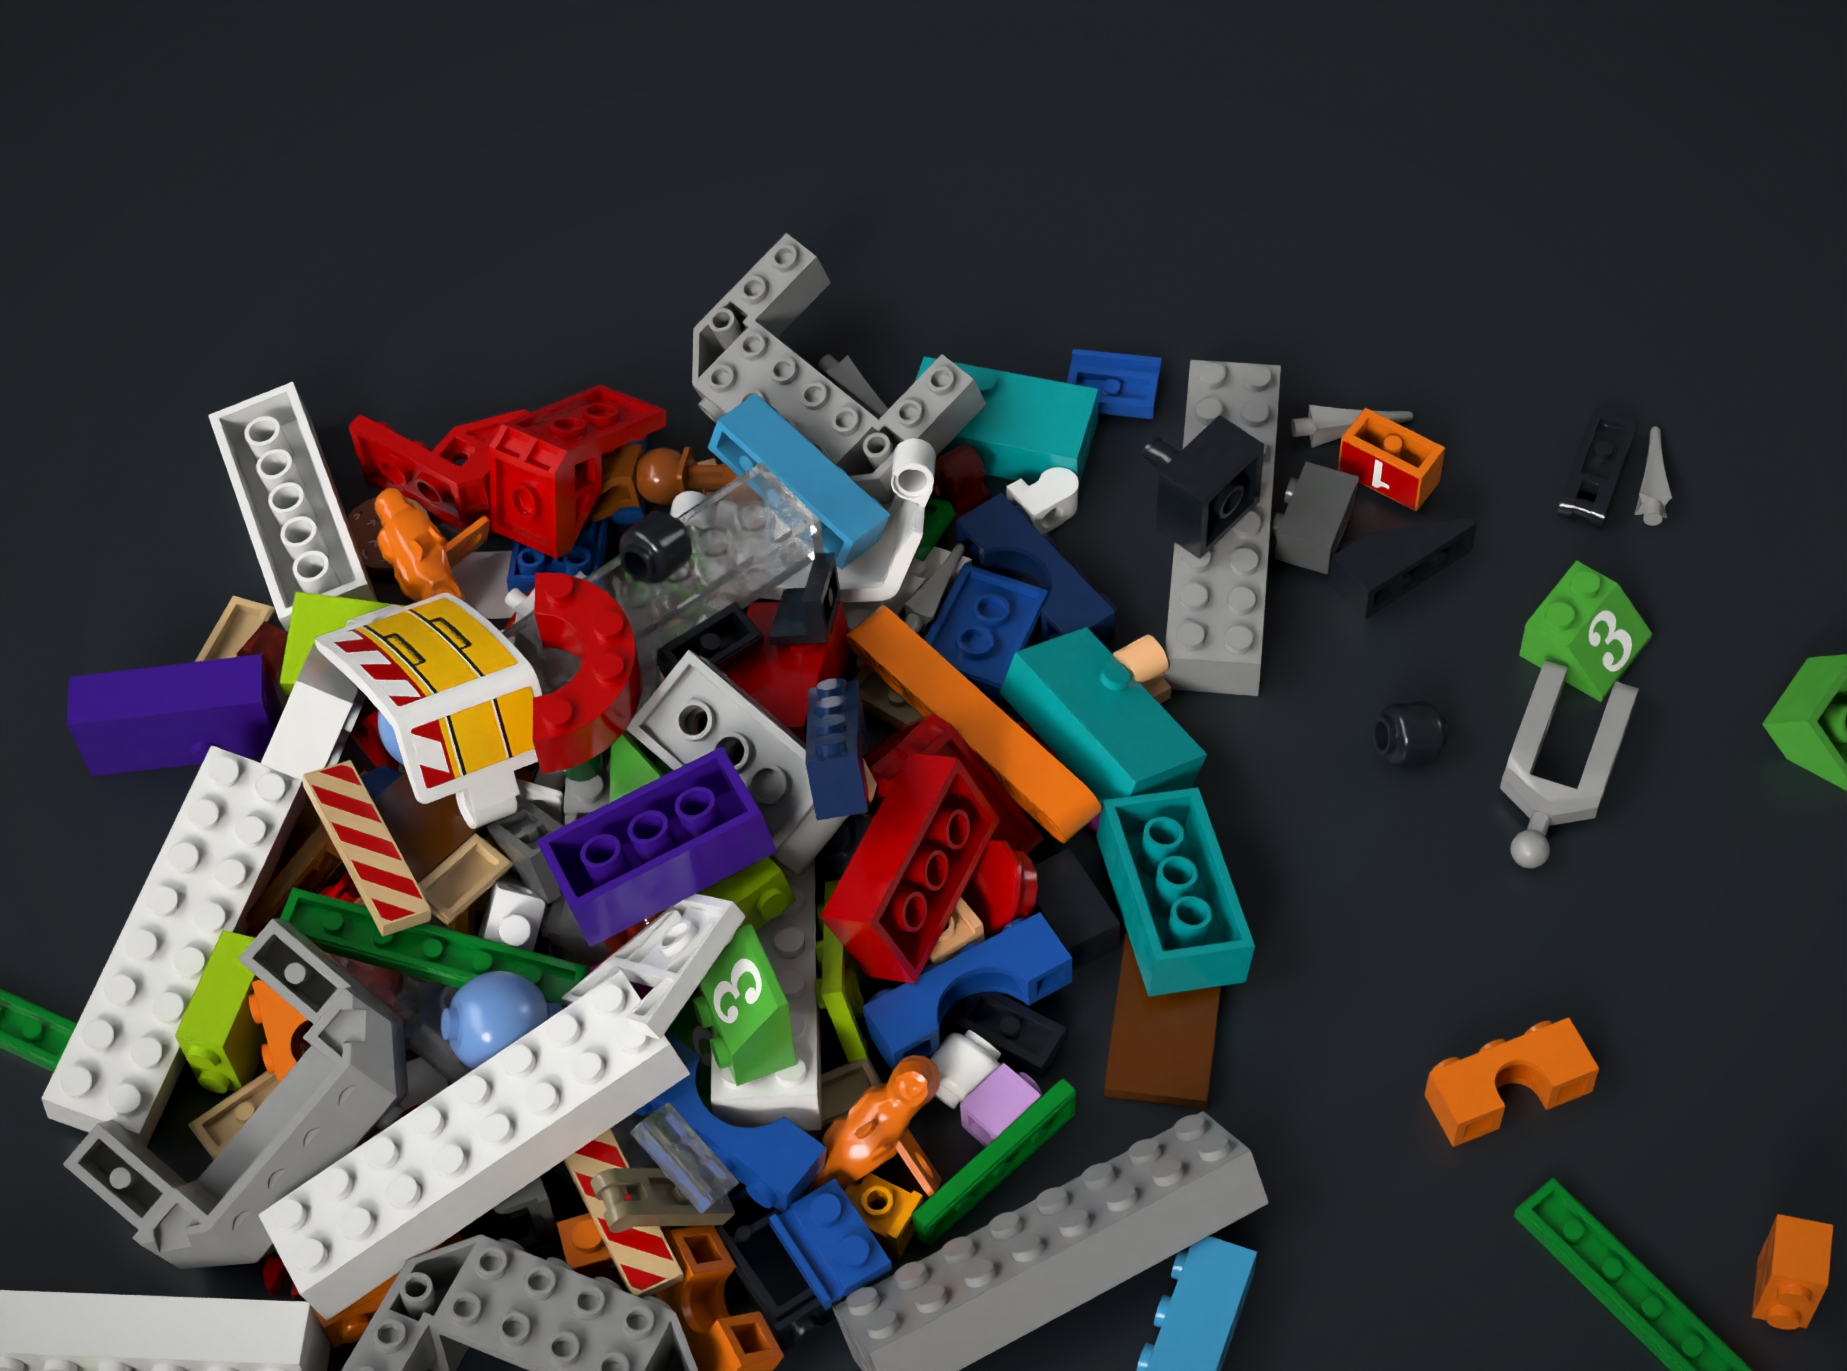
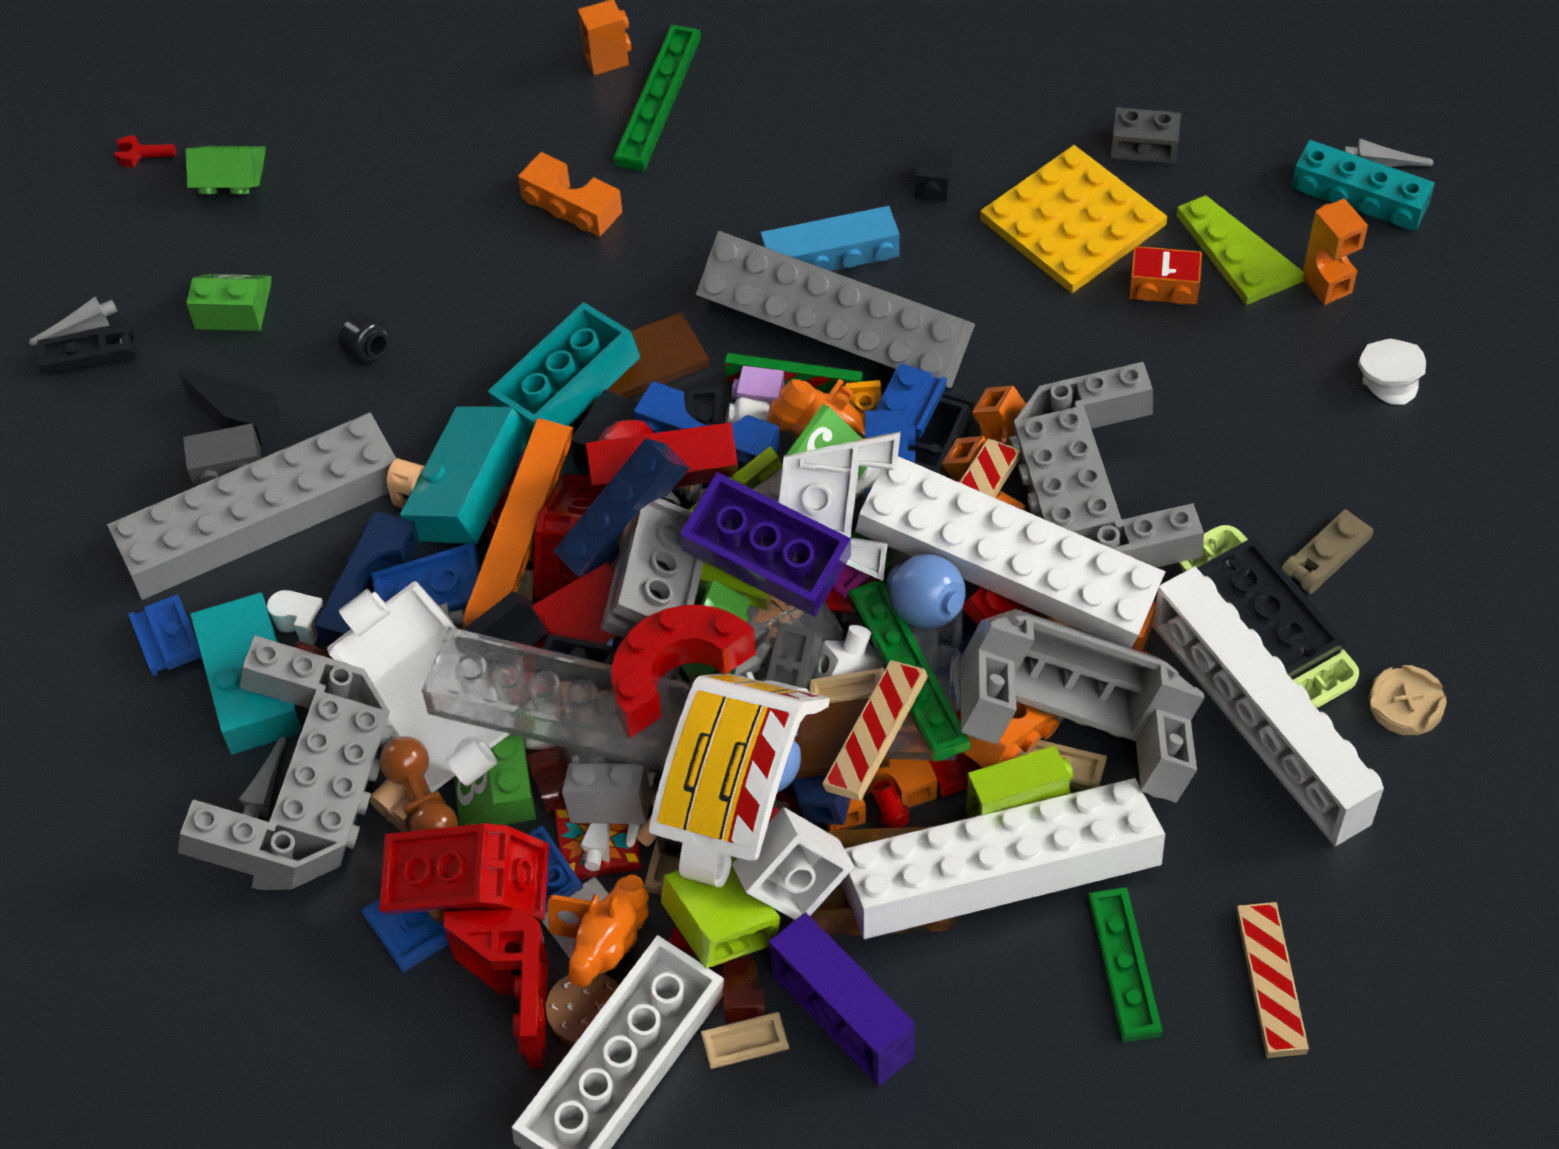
camera: 125 degrees left, 0 degrees up
dark tan plate [590,1168,735,1233] -> none
black head [619,511,692,584] -> none
clear plate [630,1102,739,1214] -> none
dark azure brick [708,393,890,570] -> none
black brick [1142,415,1264,559] -> none
light grey piece [1290,404,1413,448] -> none
orange brick [1338,408,1445,512] -> none
light grey piece [1500,660,1639,869] -> none

